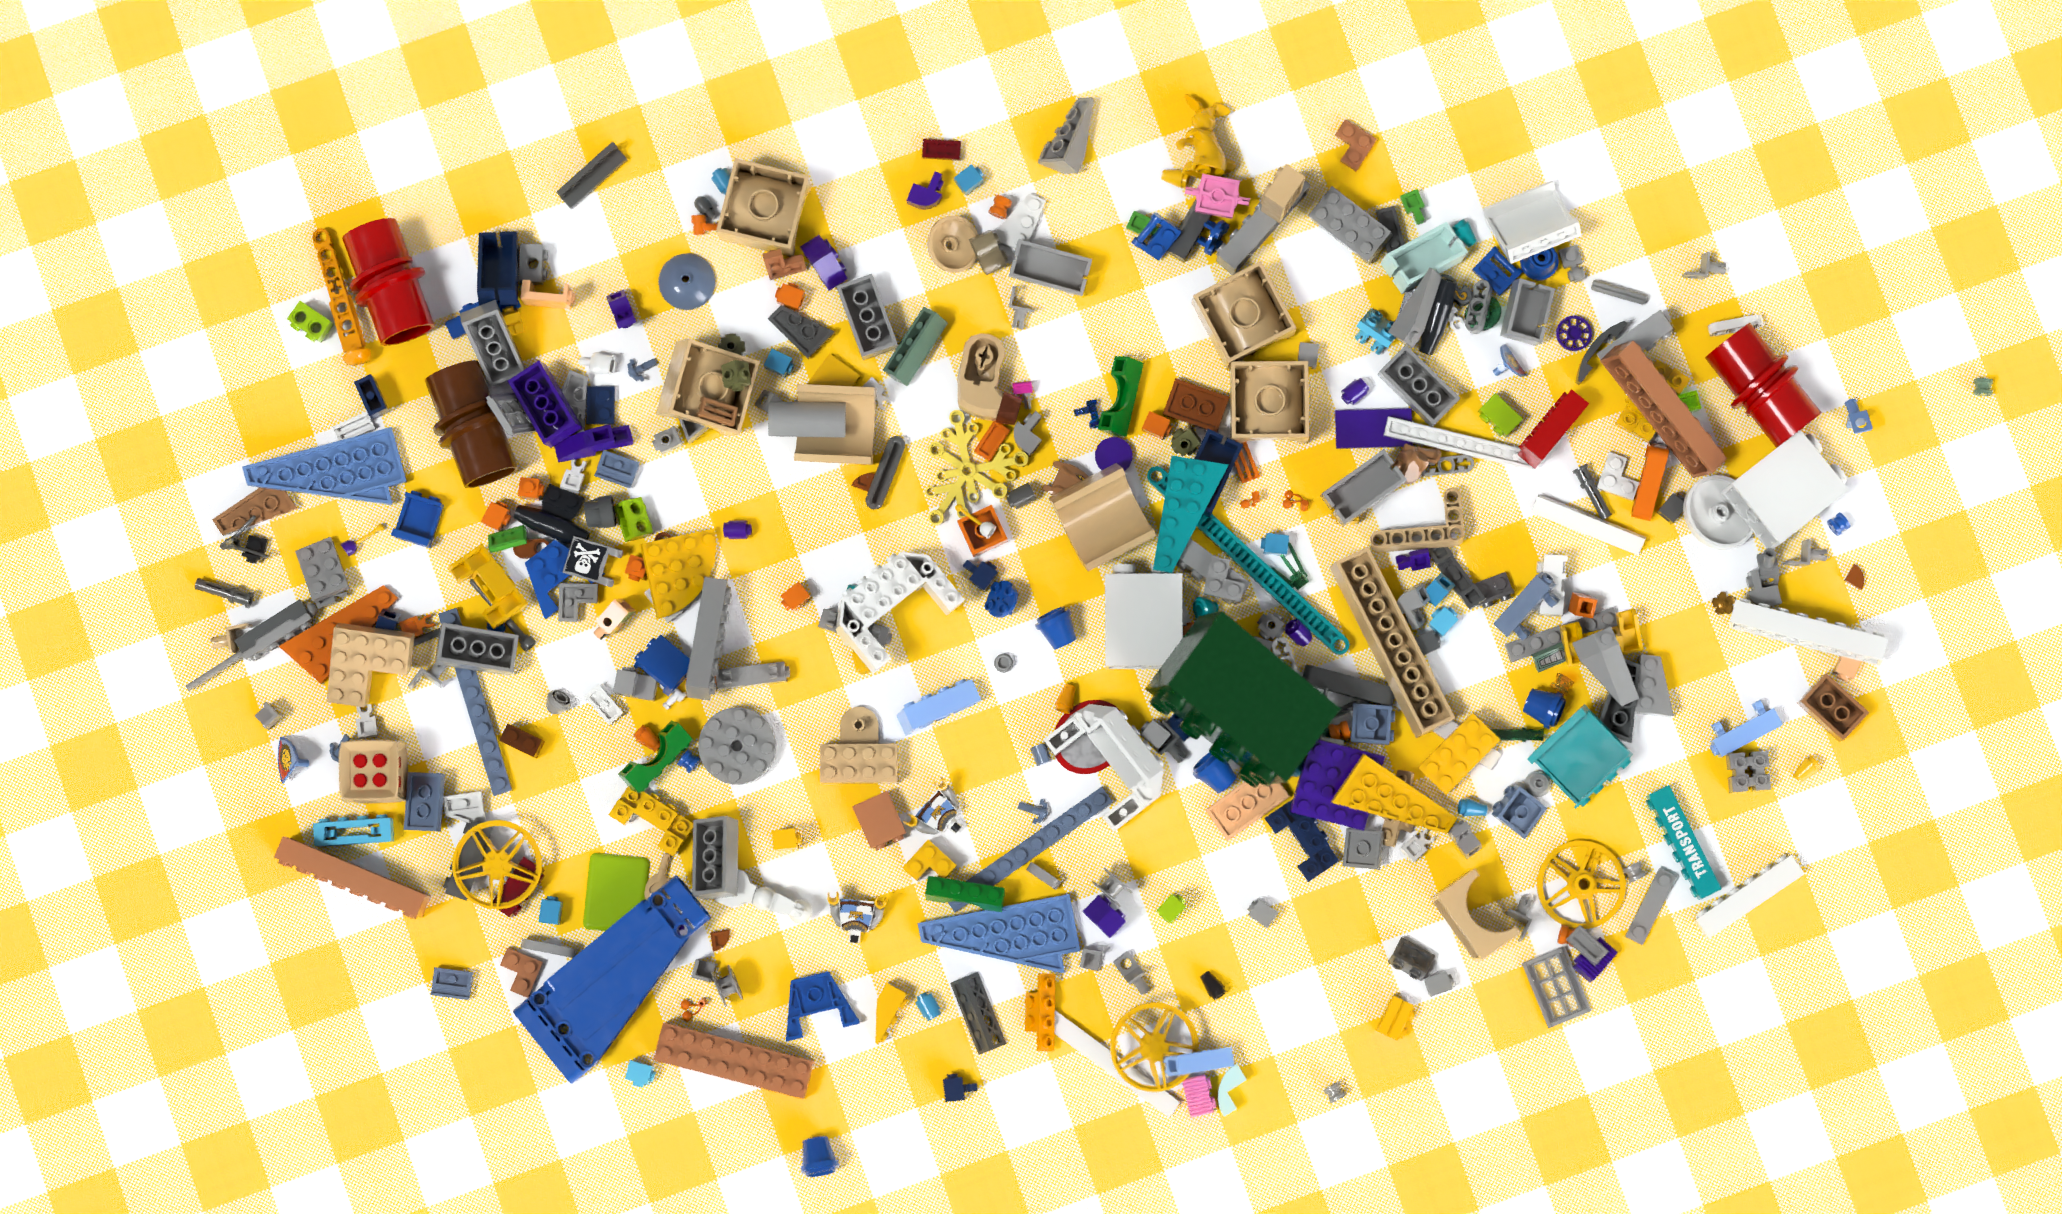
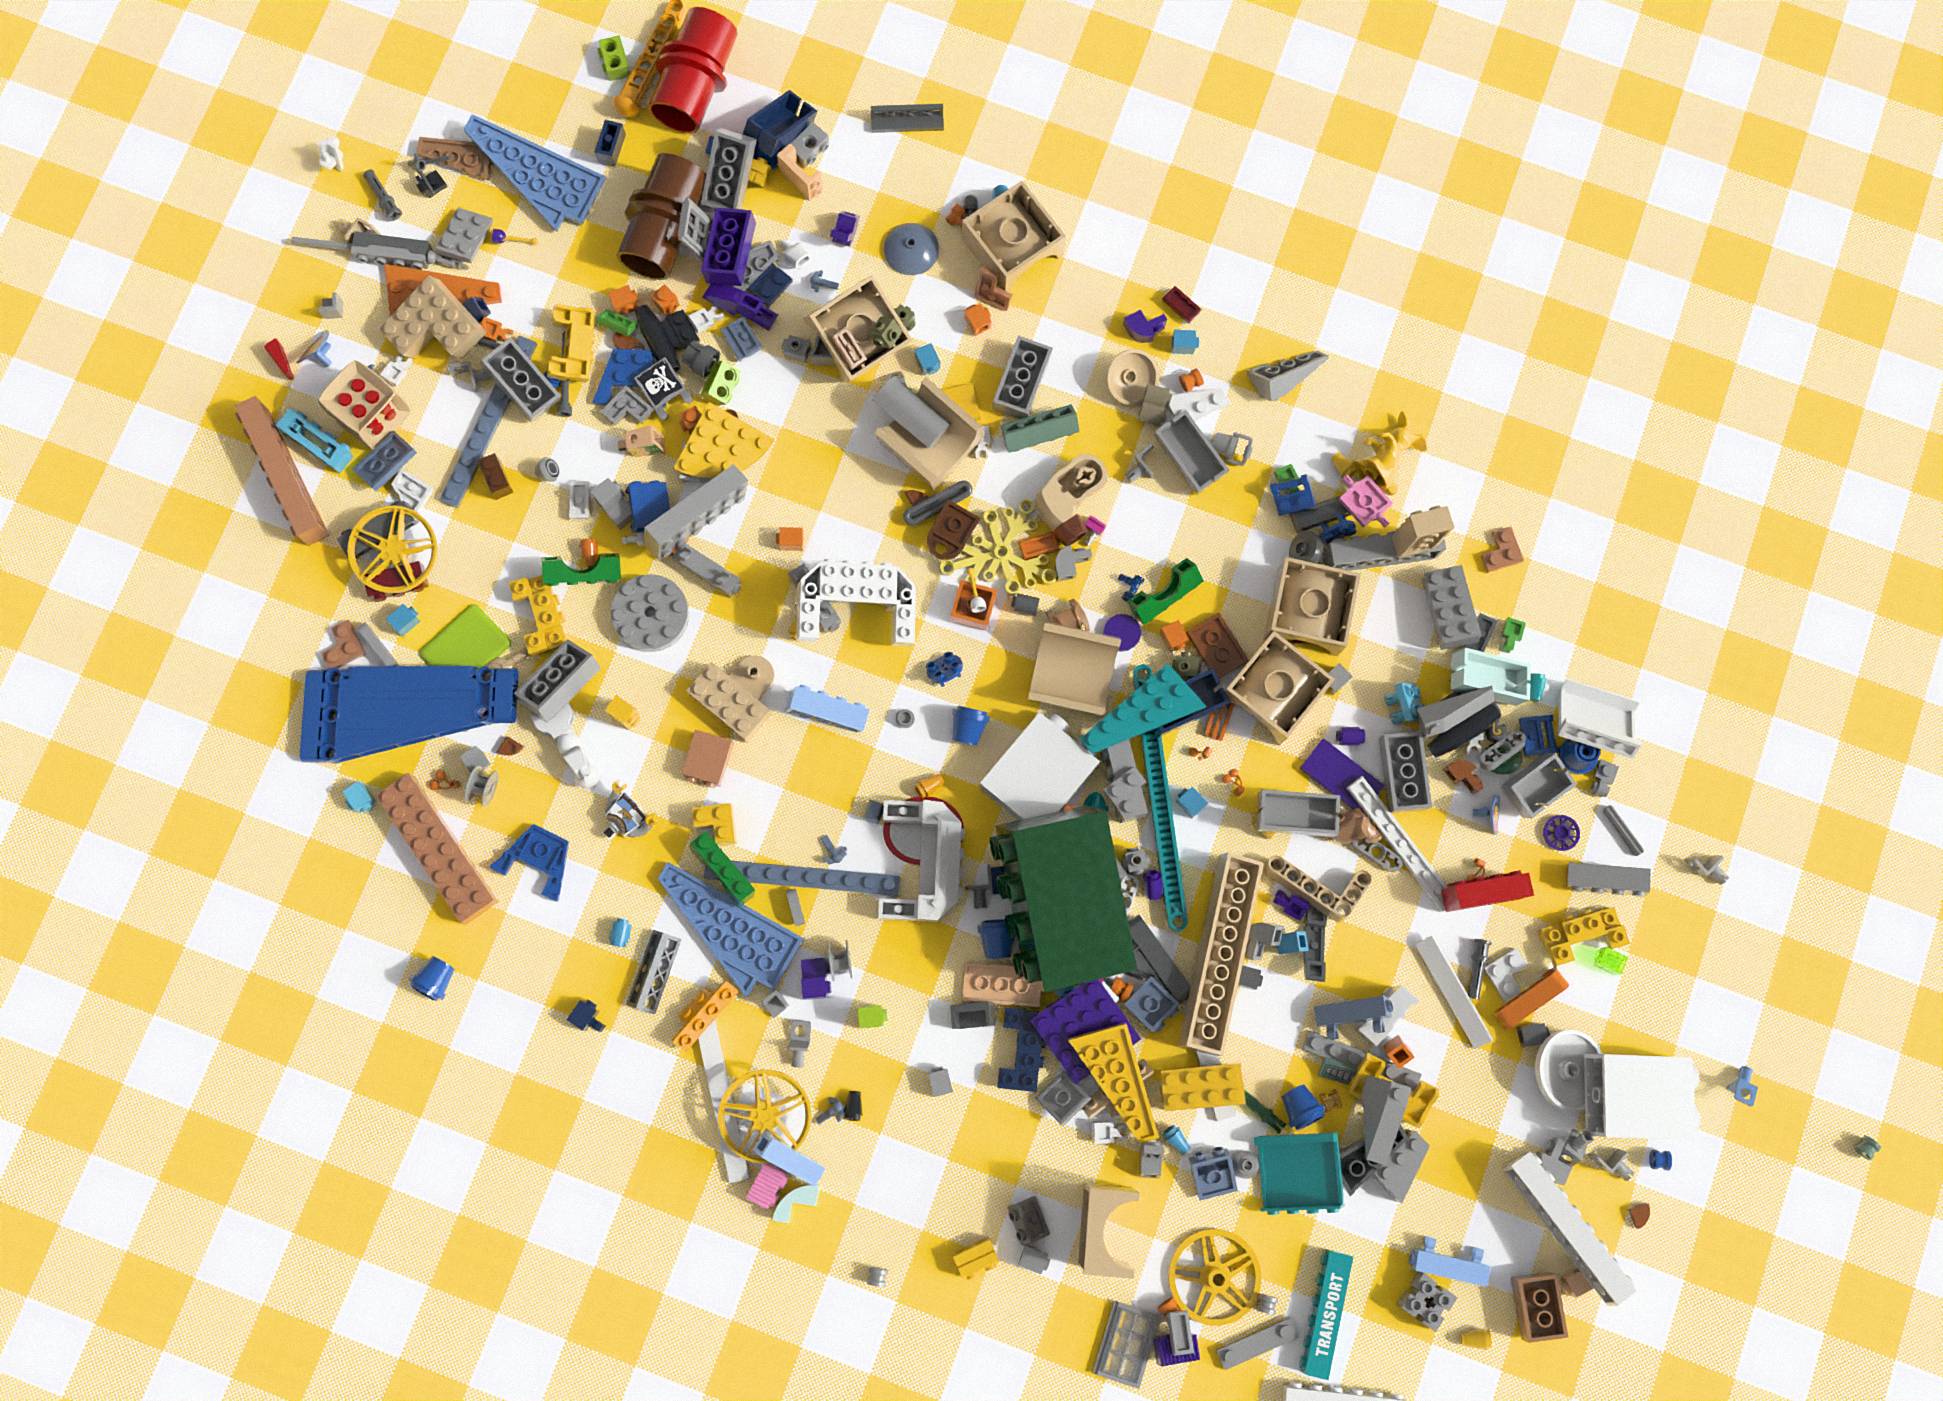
camera: 30 degrees right, 5 degrees down
white tile [332,411,375,441] -> none
blue panel [391,490,444,549] -> none
sand blue plate [430,967,474,1000] -> none
blue wheel [677,749,701,774] -> none
dark purple brick [723,520,752,540] -> none
dark grey wing [767,305,835,359] -> none
dark purple brick [800,235,848,291] -> none
yellow slope [875,982,908,1045] -> none
torso [903,777,962,835] -> none
dark blue brick [963,560,998,592] -> none
light grey brick [1140,720,1171,750] -> none
clear green plant [1271,542,1309,590] -> none
medium azure brick [1427,607,1459,638] -> none
flat silver bracket [1474,572,1515,609] -> none
lime brick [1478,393,1523,438] -> none
light grey bracket [1505,896,1533,942] -> none
dark grey slope [1576,321,1627,385] -> none
nougat brick [1600,341,1727,478] -> none
red piece [1705,323,1822,448] -> none
white beam [1708,314,1764,337] -> none
pearl gold plant [1711,592,1735,615] -> none
none -> red slope [264,338,294,380]
none -> white hips [318,136,344,171]
none -> sand blue piece [816,1097,844,1125]
none -> reddish brown plate [927,499,981,560]
none -> dark grey panel [950,1002,995,1029]
none -> light grey piece [1212,432,1253,466]
none -> dark grey piece [1289,530,1327,564]
none -> dark orange brick [1442,760,1484,795]
none -> orange piece [1467,858,1486,880]

